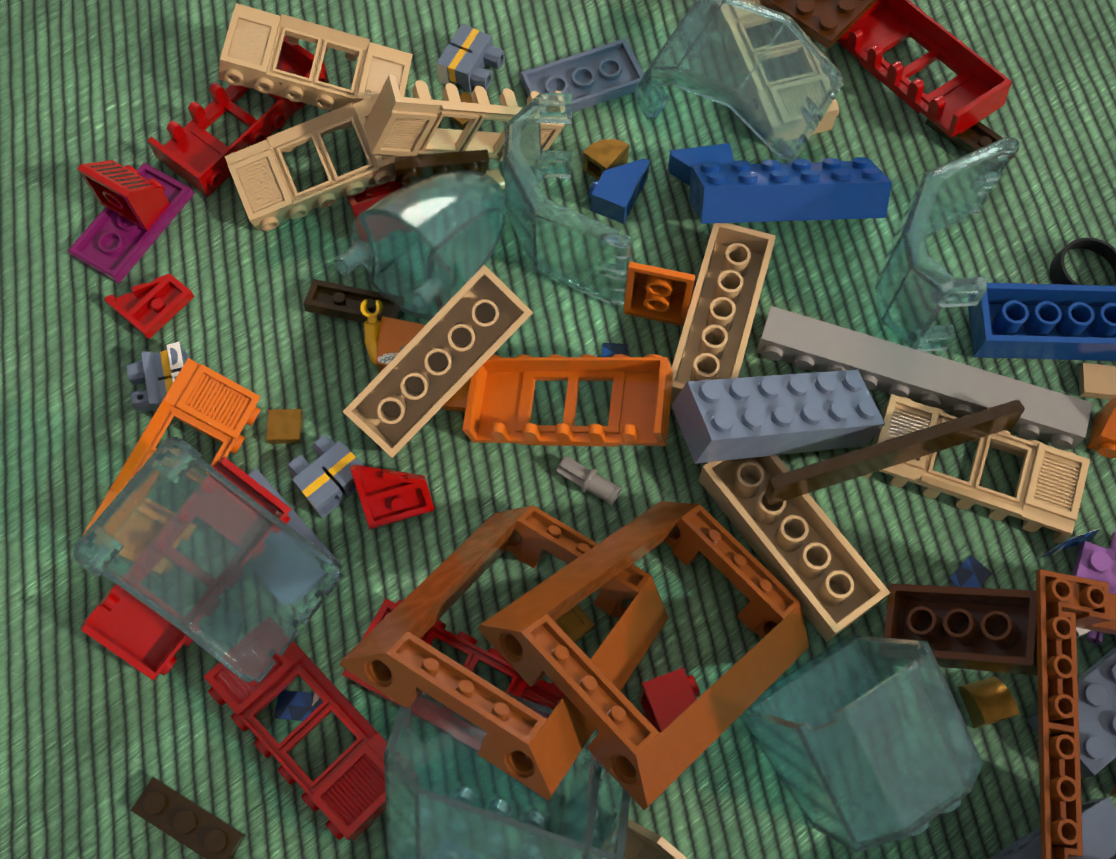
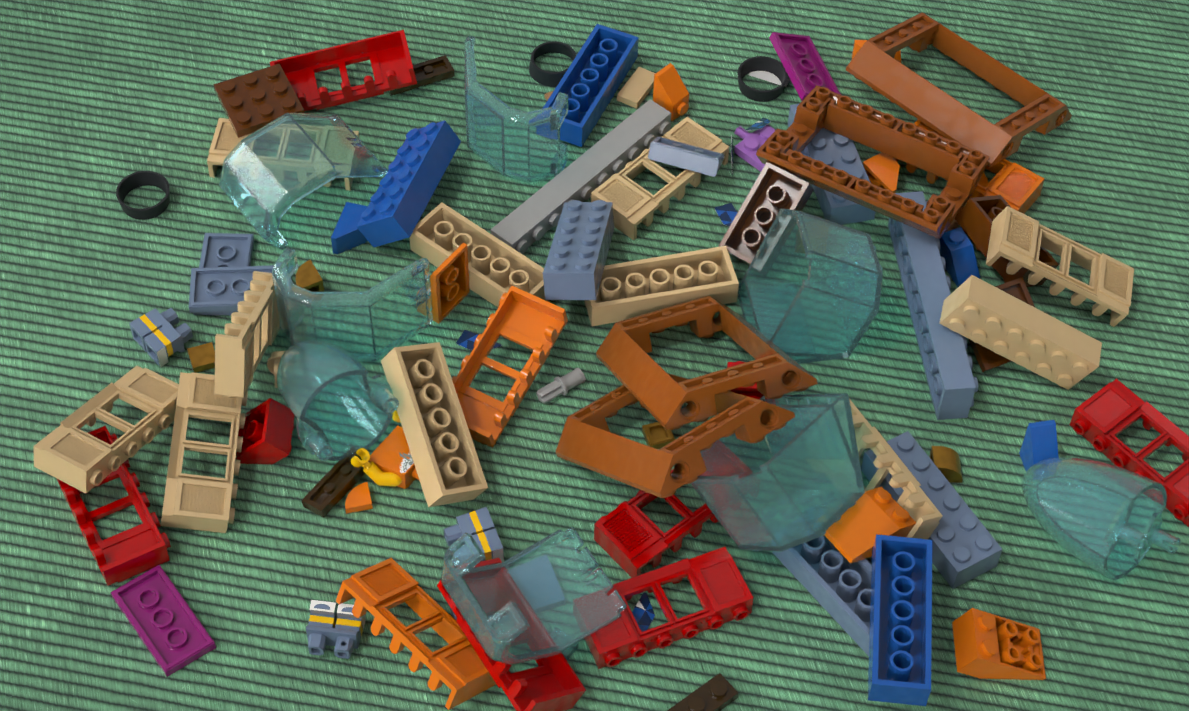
camera: 70 degrees left, 15 degrees down
red slope [77,160,170,231] -> none
red wing [104,273,195,339] -> none
pearl gold tile [266,409,303,444] -> none
red wing [350,465,435,529] -> none
dark brown plate [393,149,489,184] -> none
blue slope [588,158,650,224] -> none
dark brown tile [764,400,1025,506] -> none
none -> sand blue tile [189,265,292,313]
none -> orange tile [345,482,373,514]
none -> slope [648,136,725,177]

